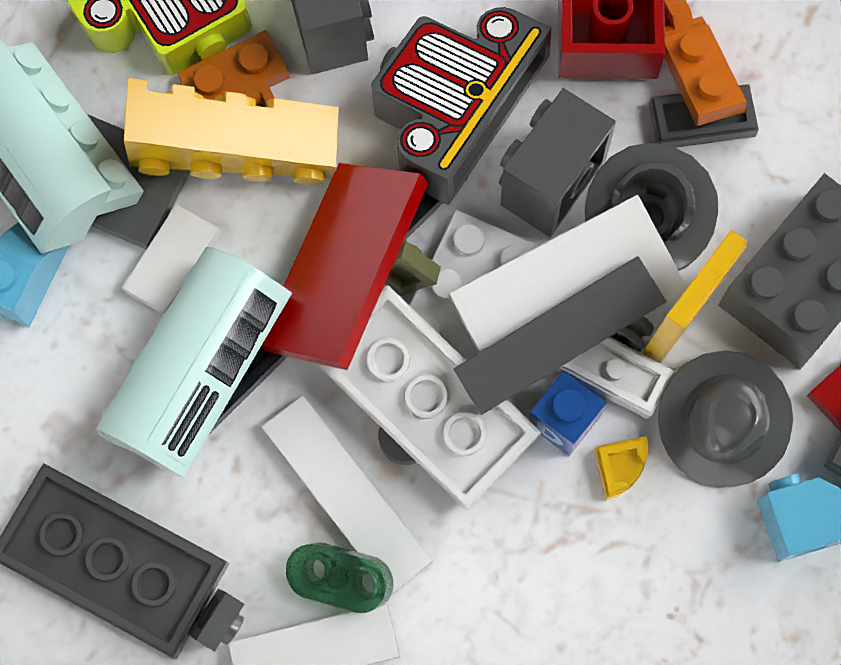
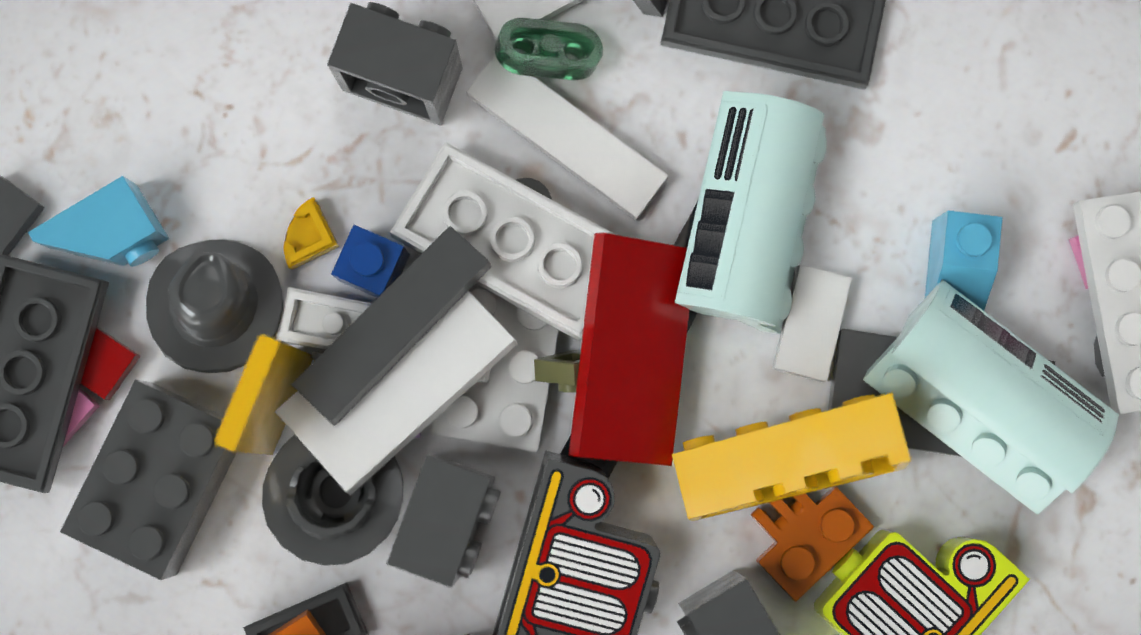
camera: 155 degrees right, 10 degrees up
none -> dark grey brick [327,2,463,126]

